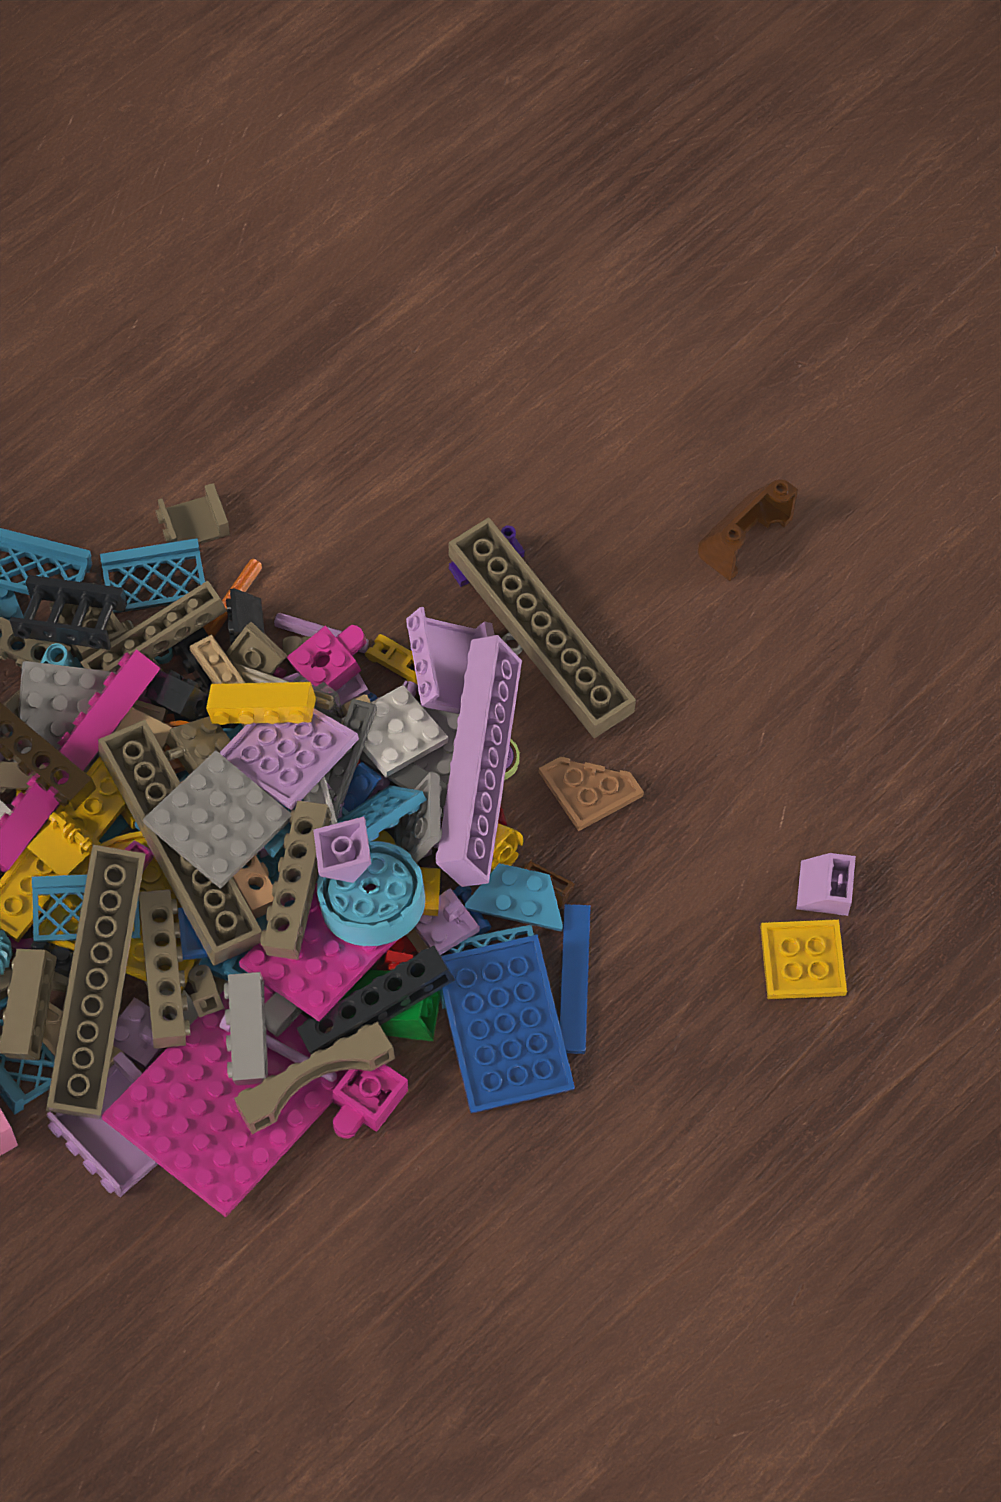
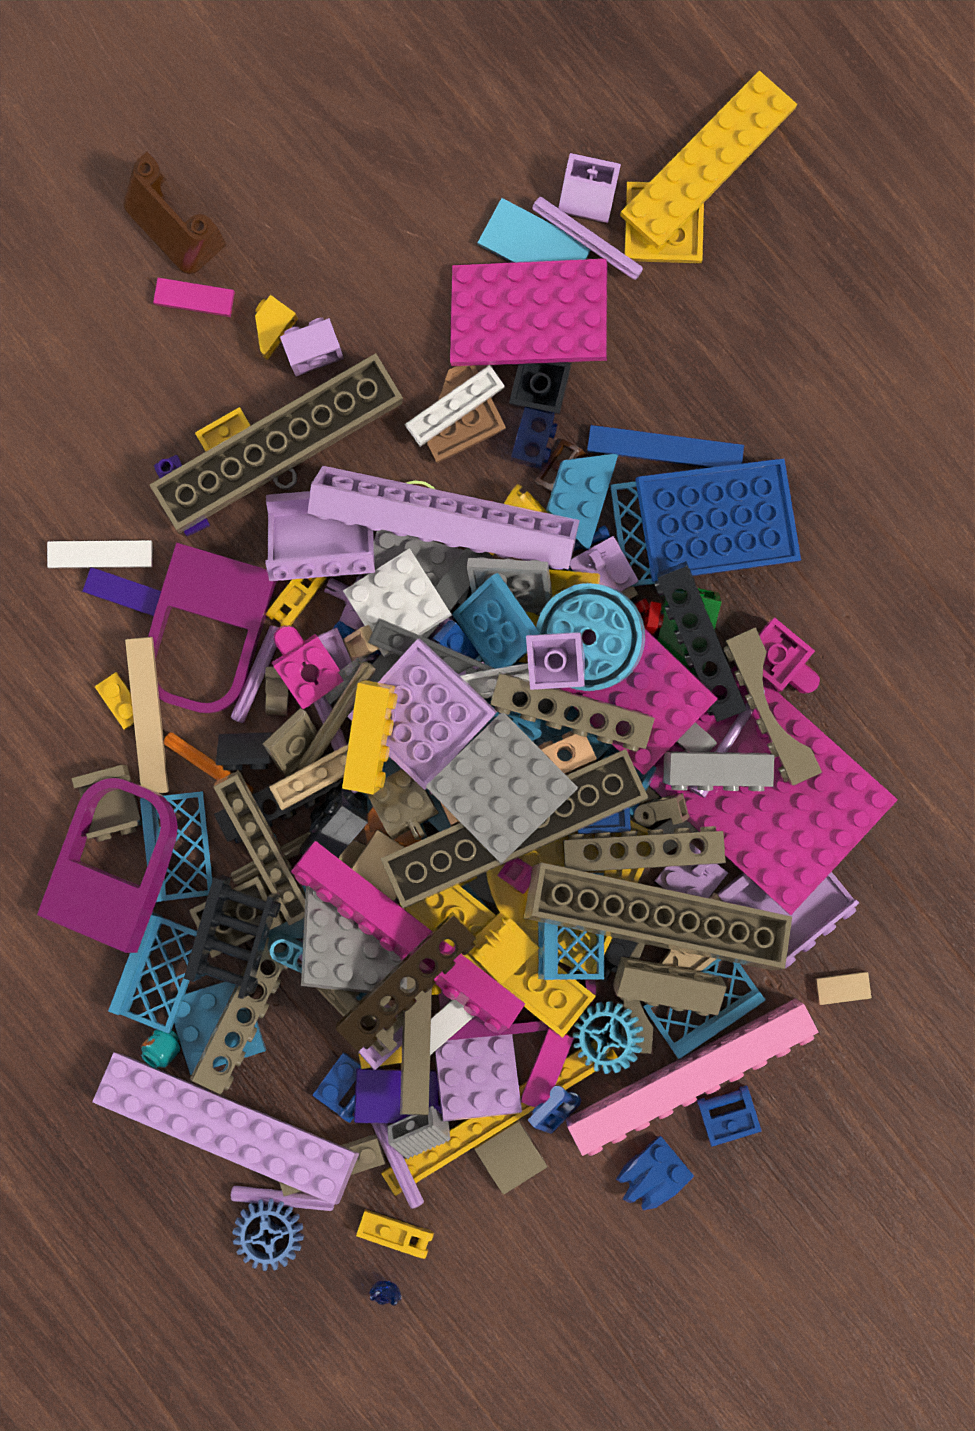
camera: 85 degrees left, 25 degrees up
none -> magenta window [37,778,177,953]
none -> white tile [47,541,153,568]
none -> dark purple tile [82,567,161,616]
none -> yellow plate [95,672,134,730]
none -> tan tile [125,637,169,793]
none -> magenta window [148,542,277,713]
none -> dark pink tile [153,278,235,317]
none -> yellow plate [195,407,250,452]
none -> yellow slope [255,295,298,360]
none -> lavender brick [280,318,344,377]
none -> white tile [405,365,505,447]
none -> dark pink plate [450,259,607,366]
none -> medium azure tile [478,198,591,263]
none -> black slope [509,362,572,415]
none -> clear blue brick [511,407,558,469]
none -> lavender axle [532,197,643,280]
none -> yellow plate [620,71,797,249]
none -> tan tile [815,972,872,1005]

